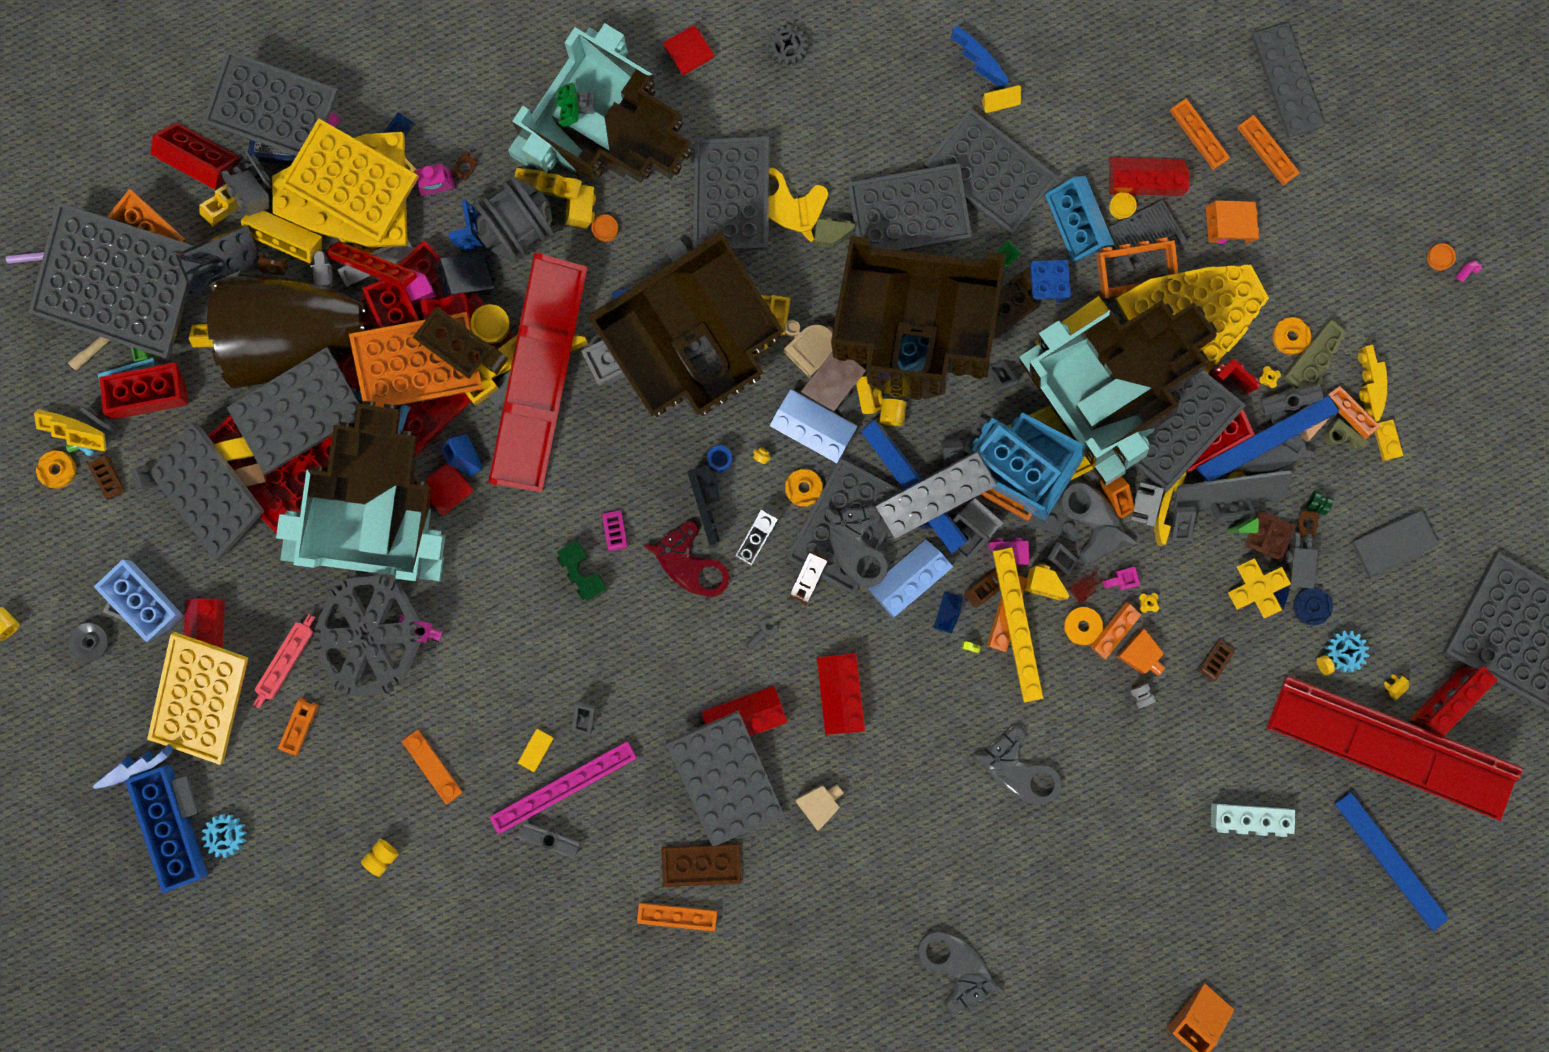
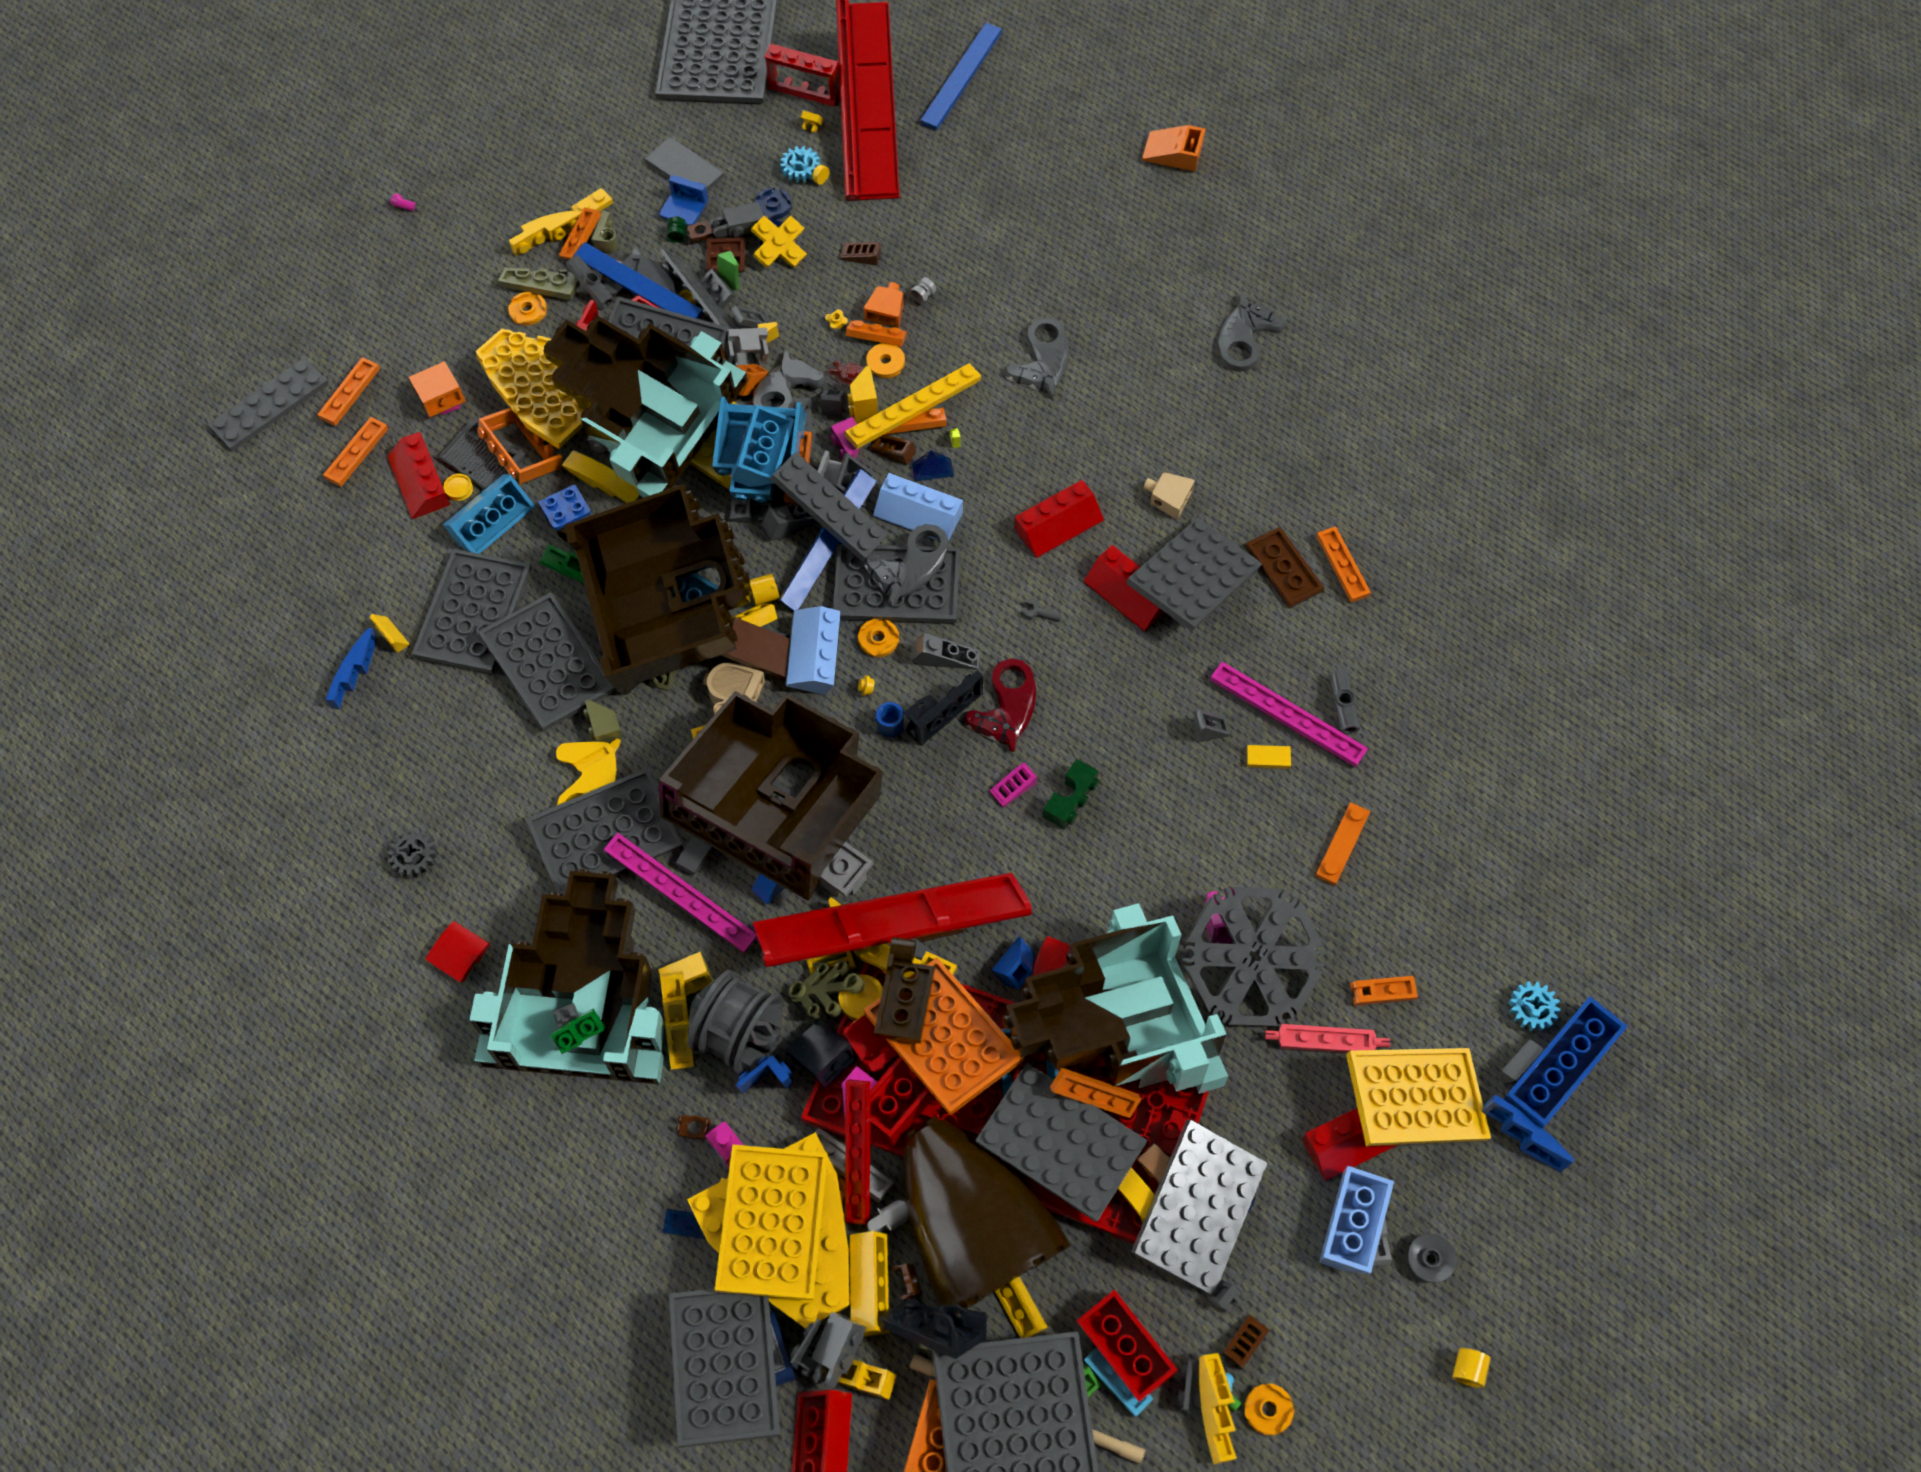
camera: 110 degrees left, 20 degrees down
yellow wheel [361,839,399,877] -> none
orange piece [591,215,618,242] -> none
plate [789,551,828,605] -> none
dark pink plate [1103,567,1140,590] -> none
light aqua brick [1211,803,1295,837] -> none
yellow plate [1259,366,1281,388] -> none
orange piece [1427,243,1456,271] -> none
none -> dark pink plate [604,832,757,954]
none -> blue bracket [660,175,708,226]
none -> olive plant [788,960,864,1019]
none -> orange plate [1050,1068,1141,1118]

